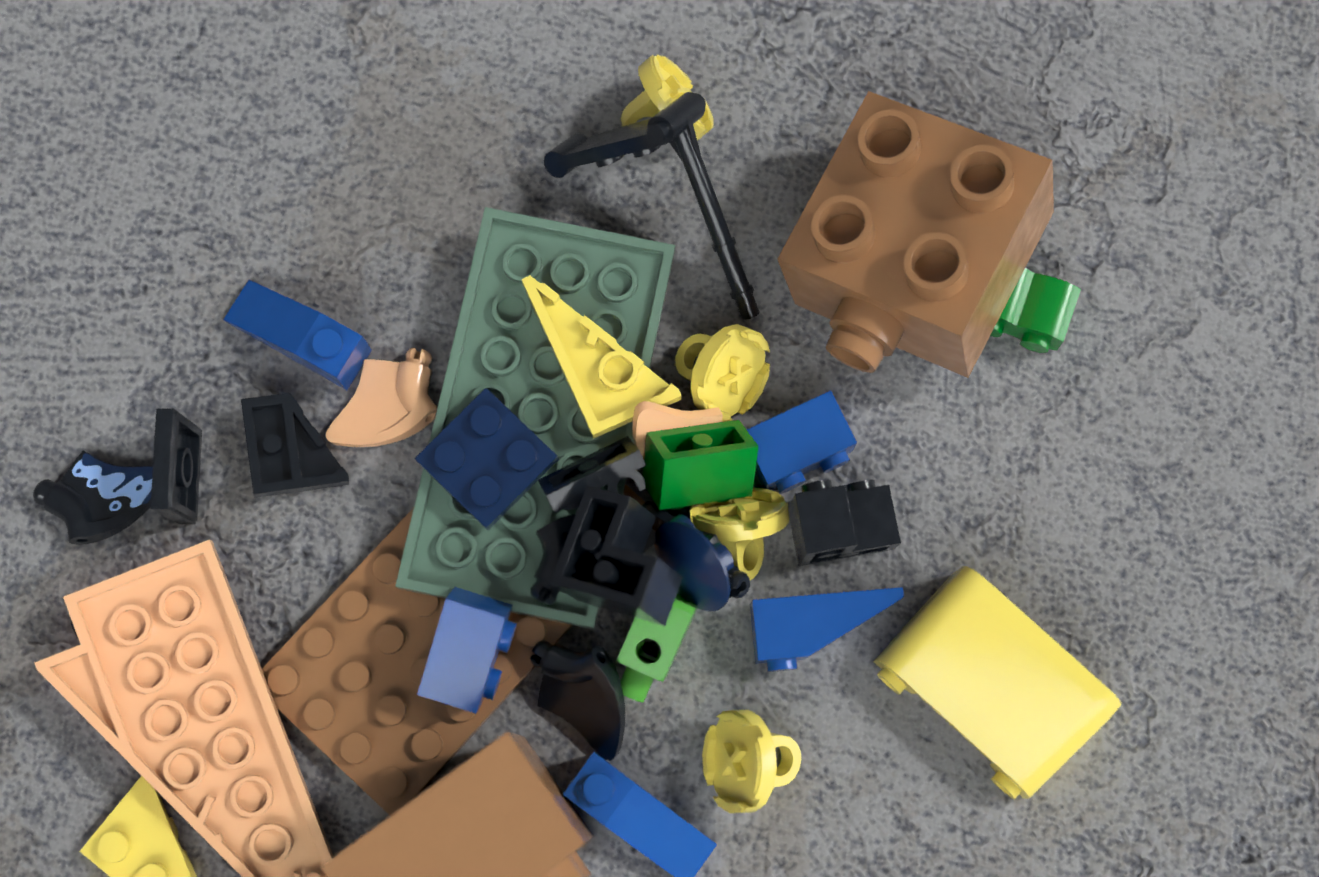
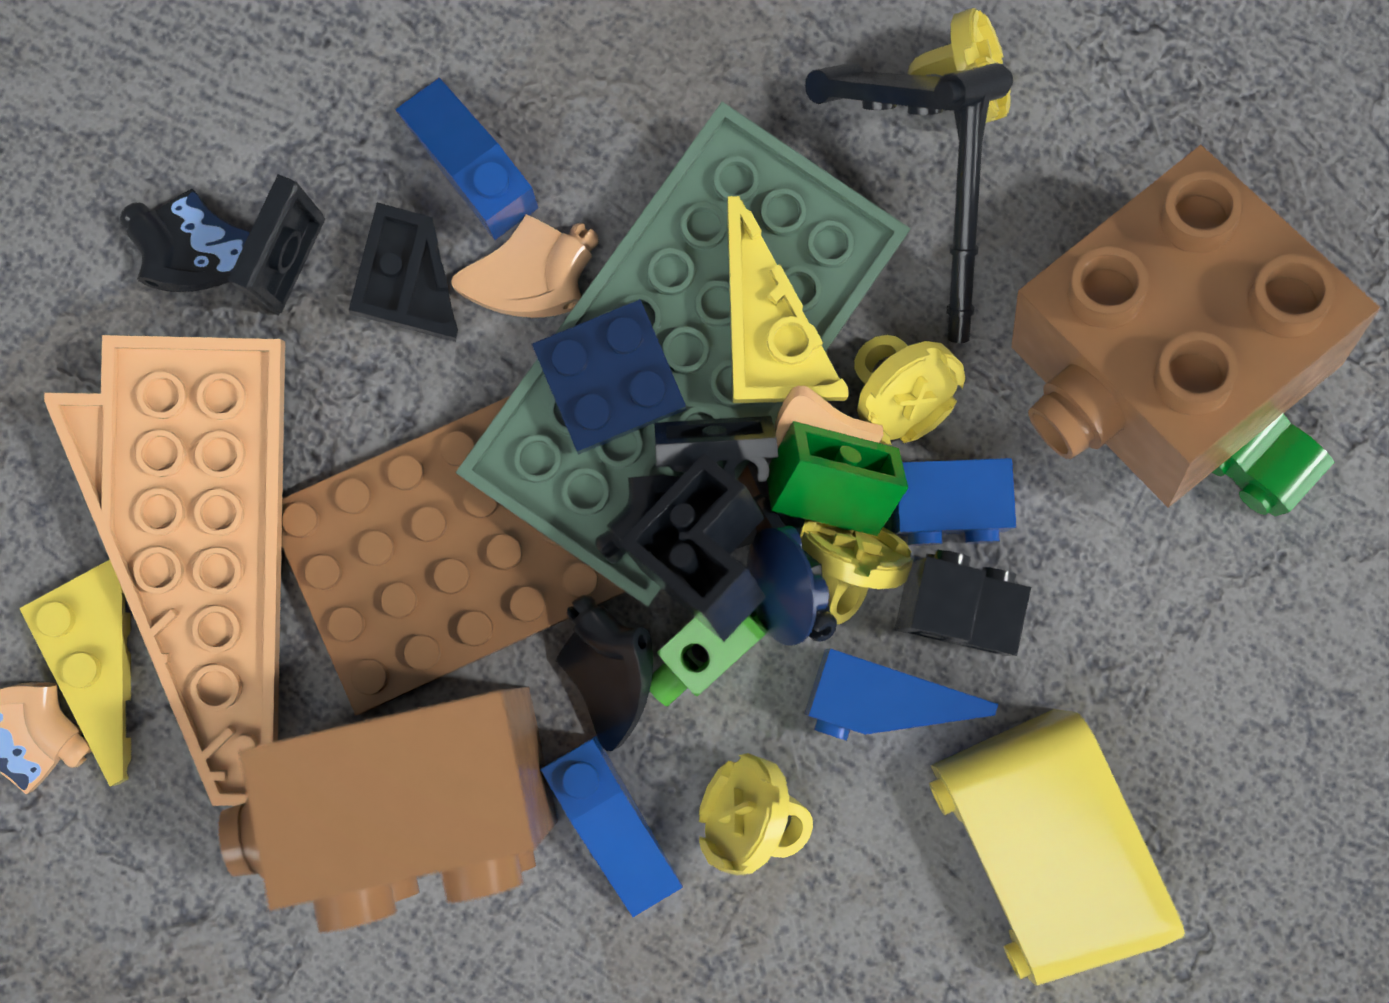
camera: 20 degrees right, 5 degrees up
brick [417,587,517,714] -> none

